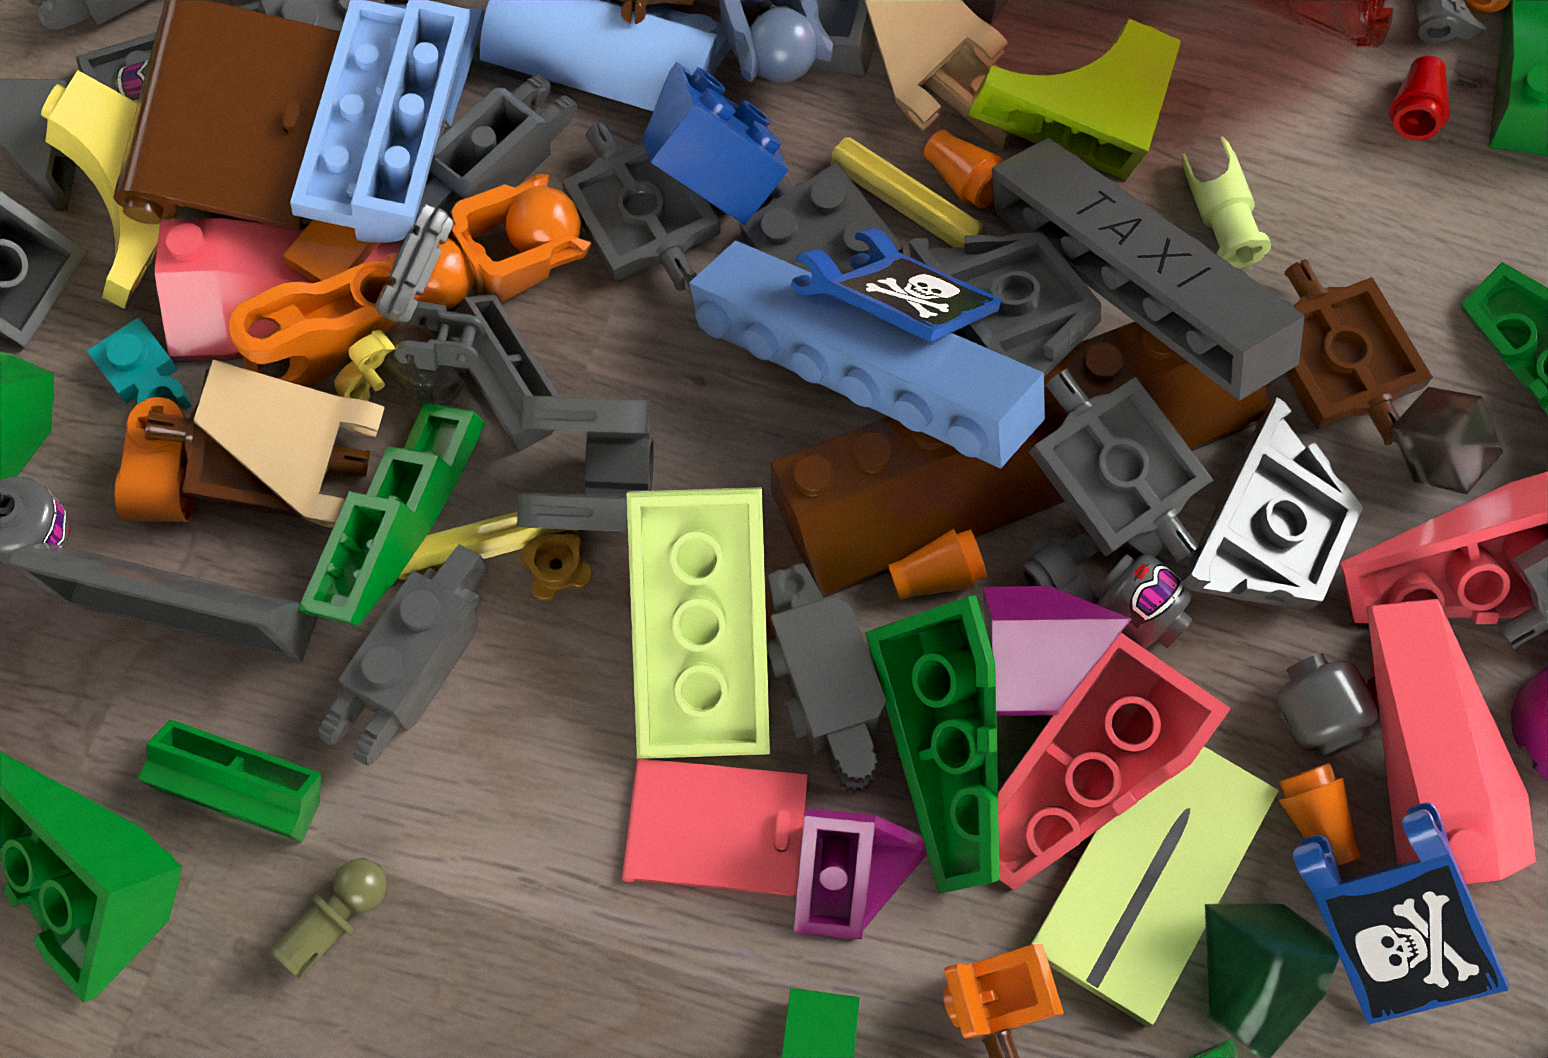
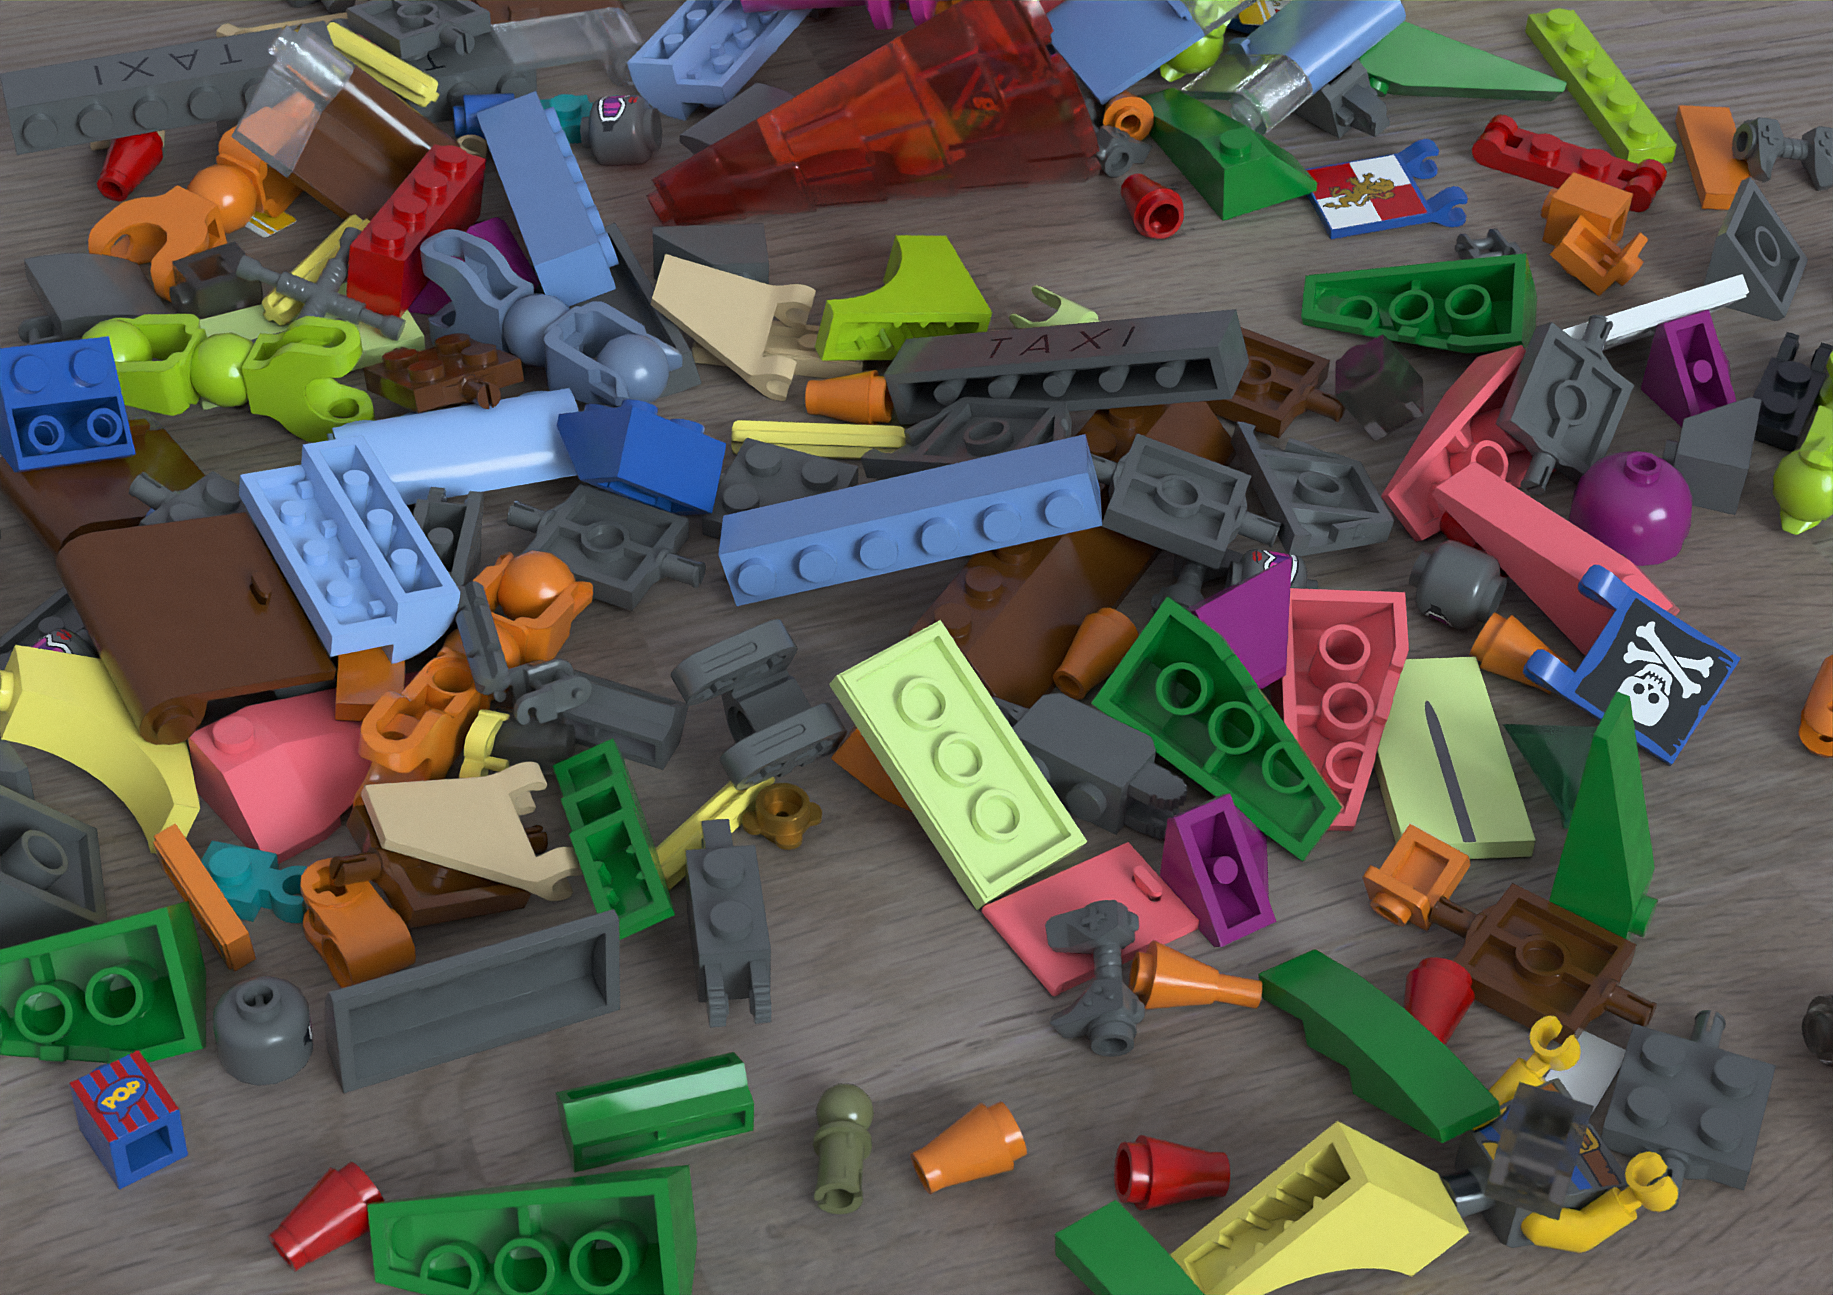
camera: 40 degrees left, 25 degrees down
flag [791,228,1002,342] -> none
none -> orange tile [153,823,256,972]
none -> orange cone [910,1101,1027,1194]
none -> dark grey piece [1045,900,1145,1057]
none -> orange cone [1129,940,1262,1009]

